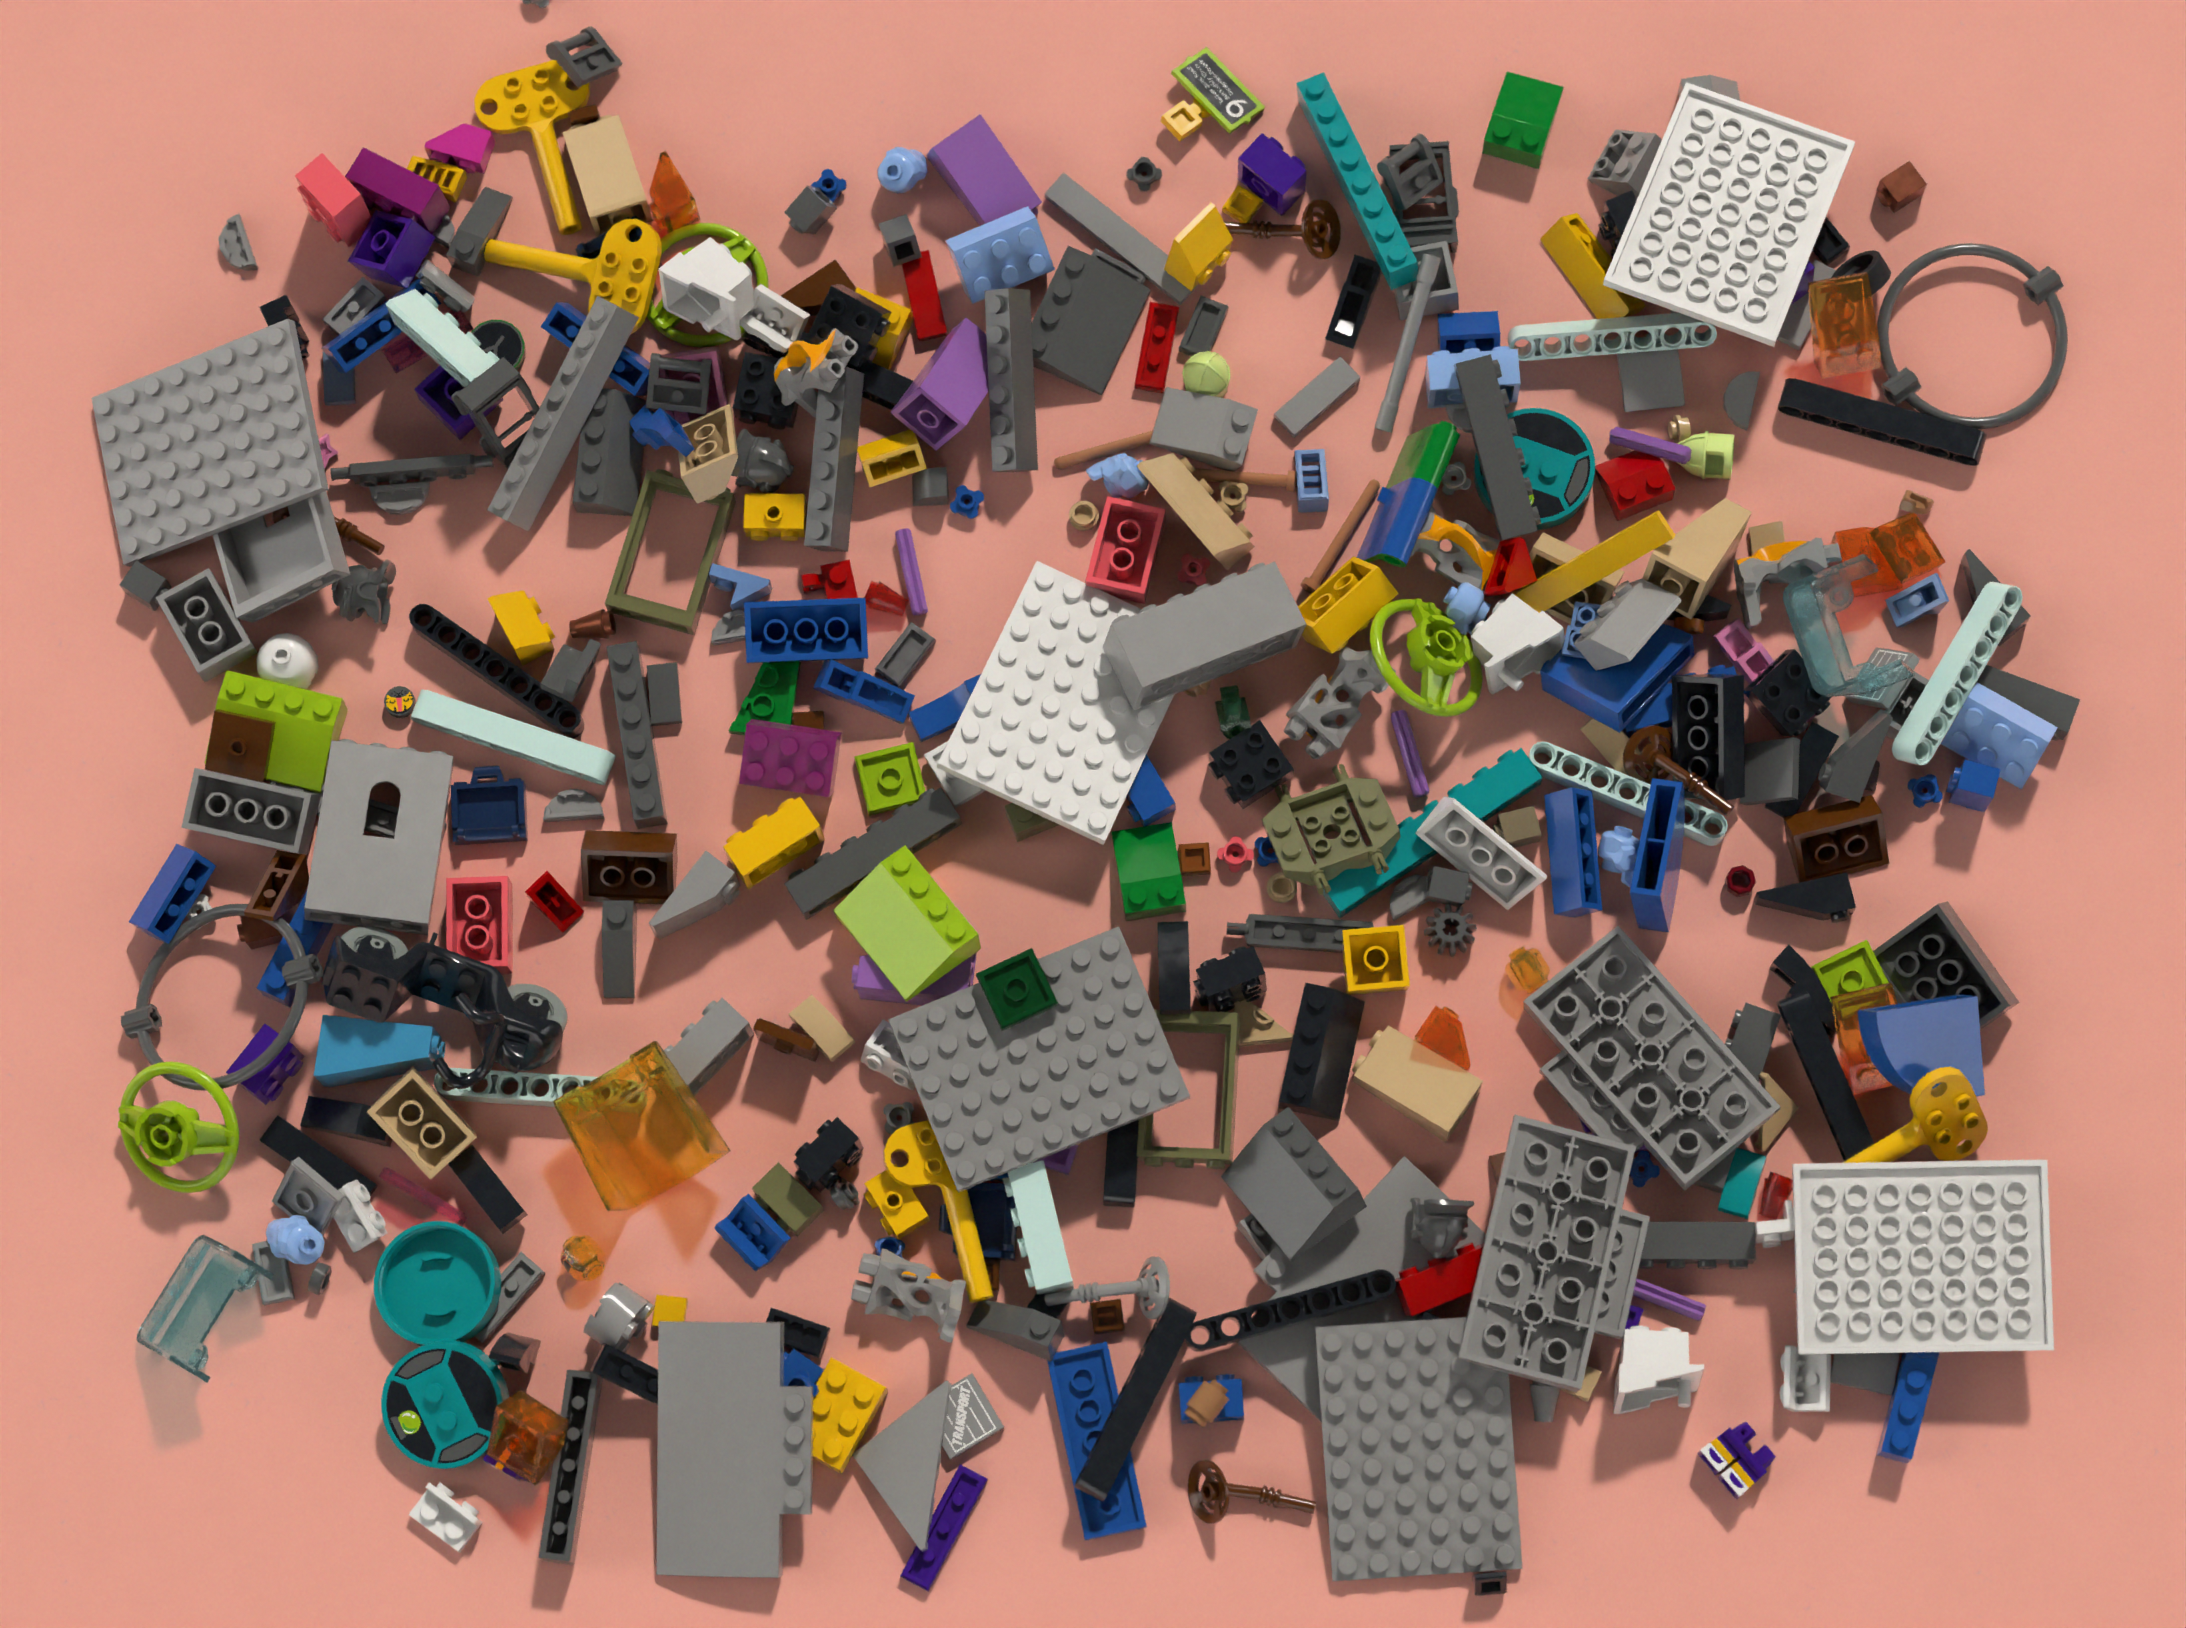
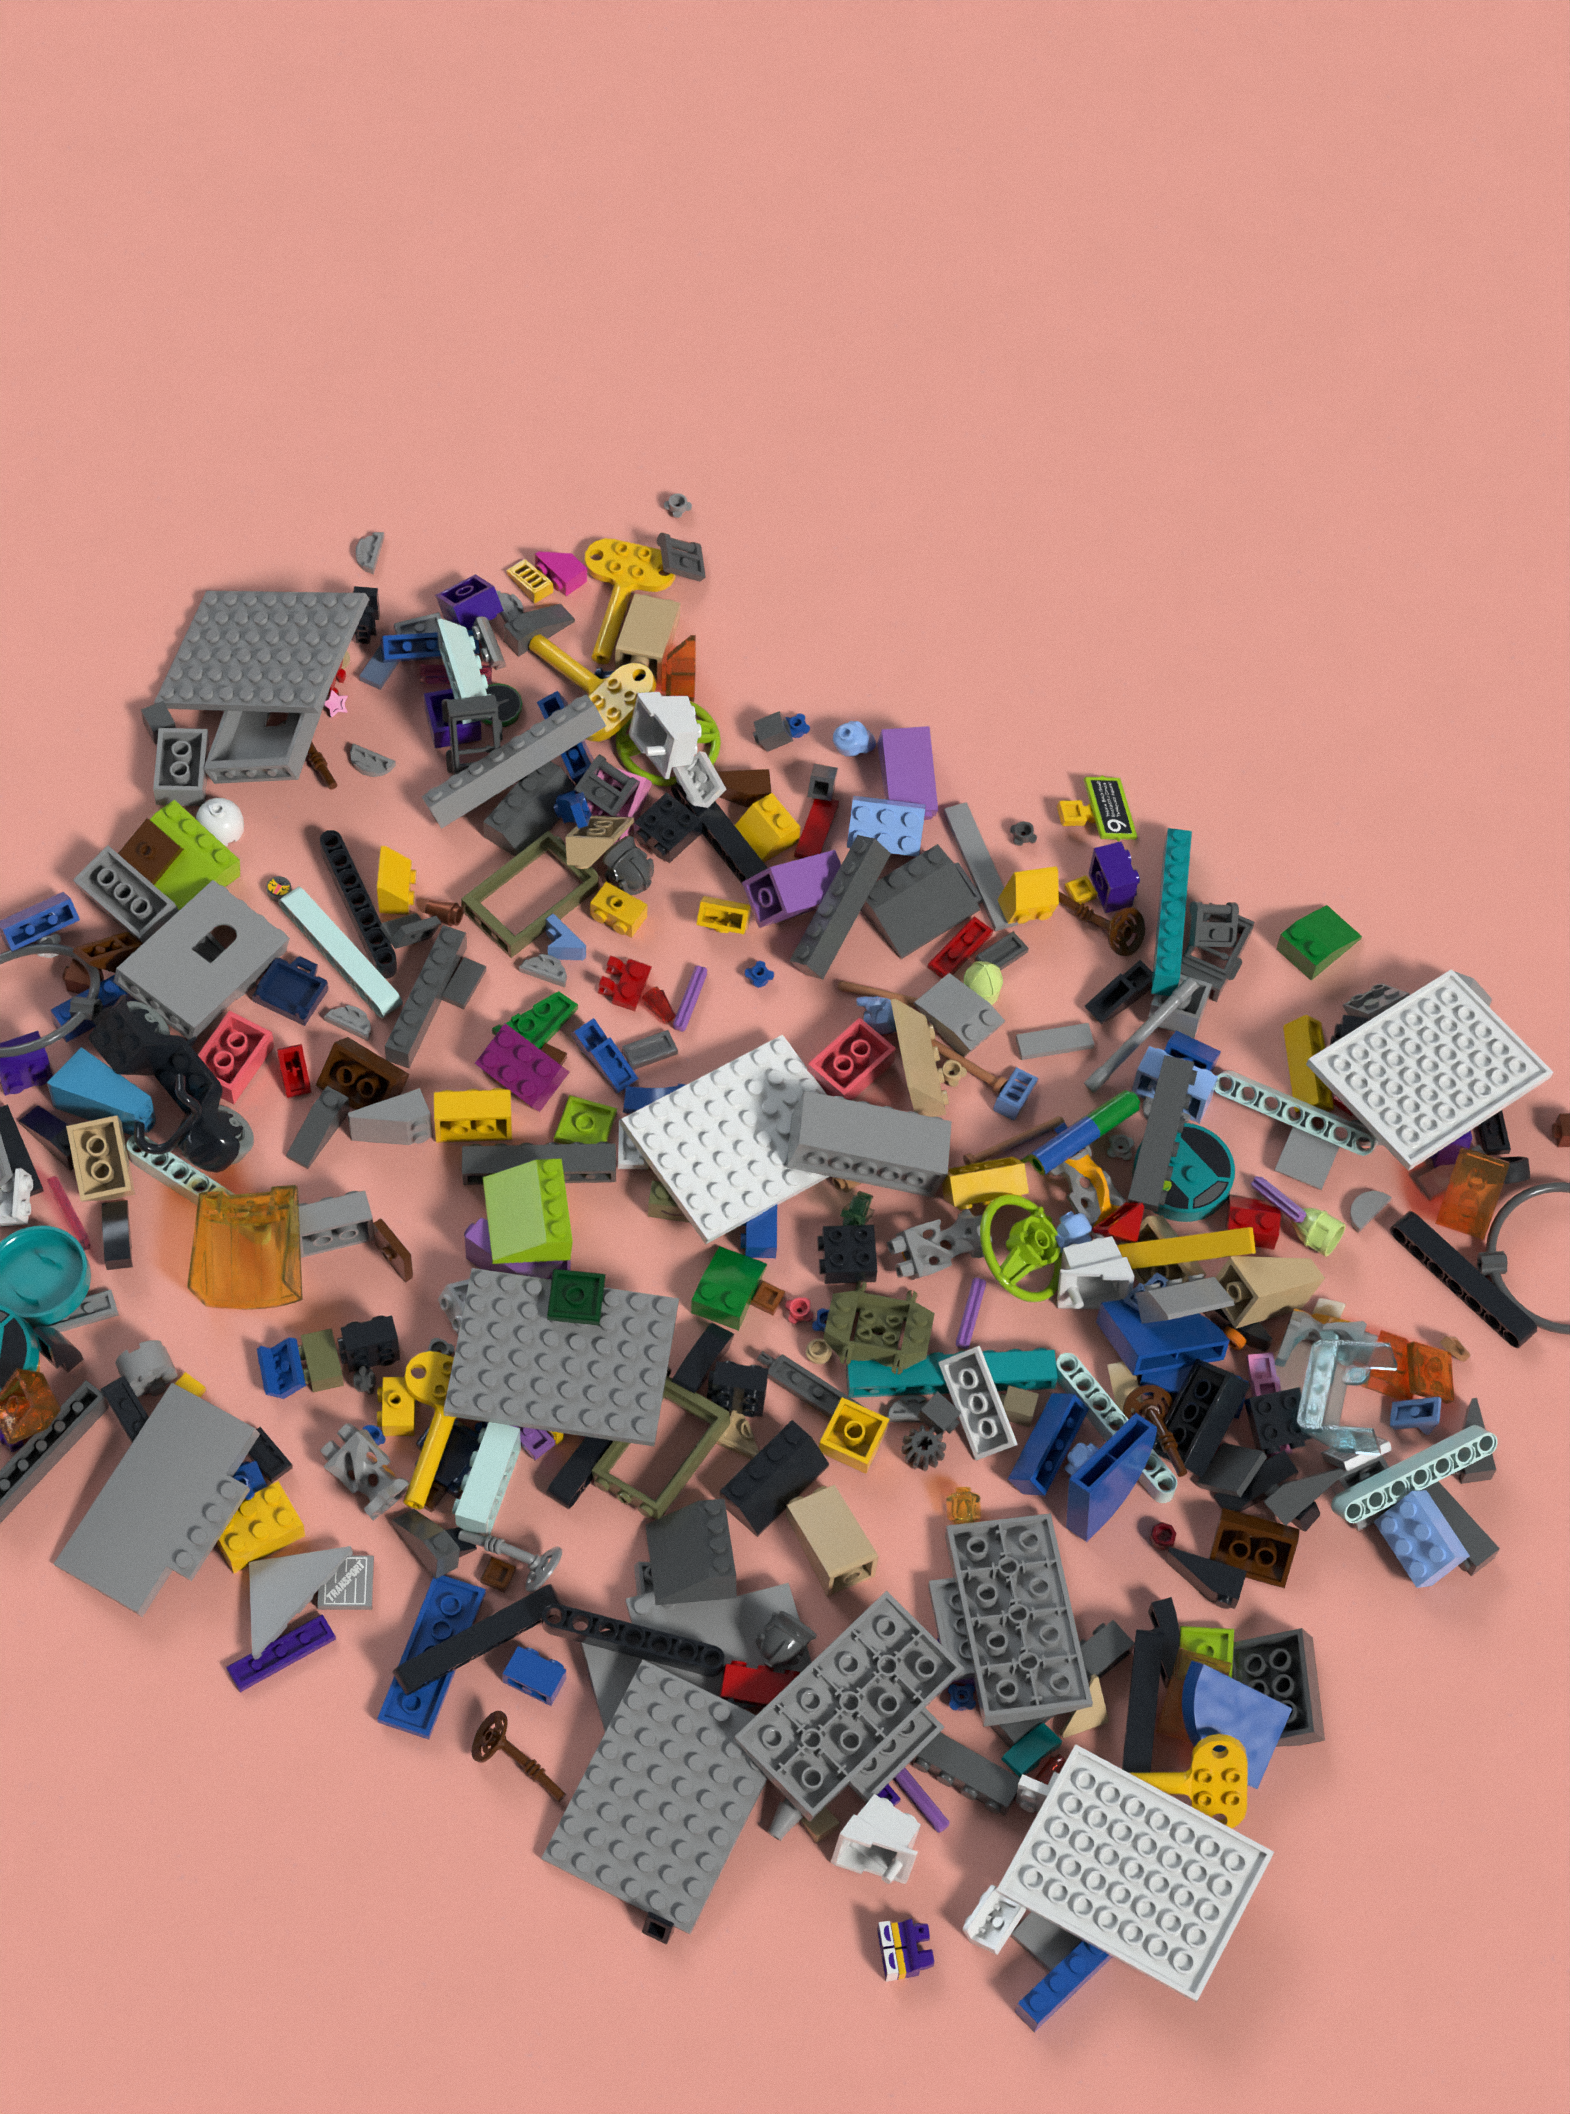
camera: 20 degrees right, 15 degrees down
coral brick [295,153,372,248] -> none
dark grey plate [331,454,494,487] -> none
dark grey helmet [332,559,396,624] -> none
magenta brick [345,147,451,234] -> none
clear yellow head [560,1235,607,1281] -> none
reddish brown tile [568,105,600,126] -> none
blue slope [744,598,868,663] -> none
light grey hips [774,328,858,418] -> none
tan slope [789,995,855,1062] -> none
dark grey brick [804,367,864,552] -> none
black brick [806,284,892,367] -> none
dark grey brick [912,467,949,506] -> none
tan plate [1069,501,1099,531] -> none
coral plate [1177,554,1210,586] -> none
medium nougat brick [1184,1379,1229,1428] -> none
clear orange slope [1414,1006,1471,1072] -> none
tan plate [1668,415,1691,444] -> none
blue plate [1907,774,1943,808] -> none
blue brick [1946,759,2001,812] -> none

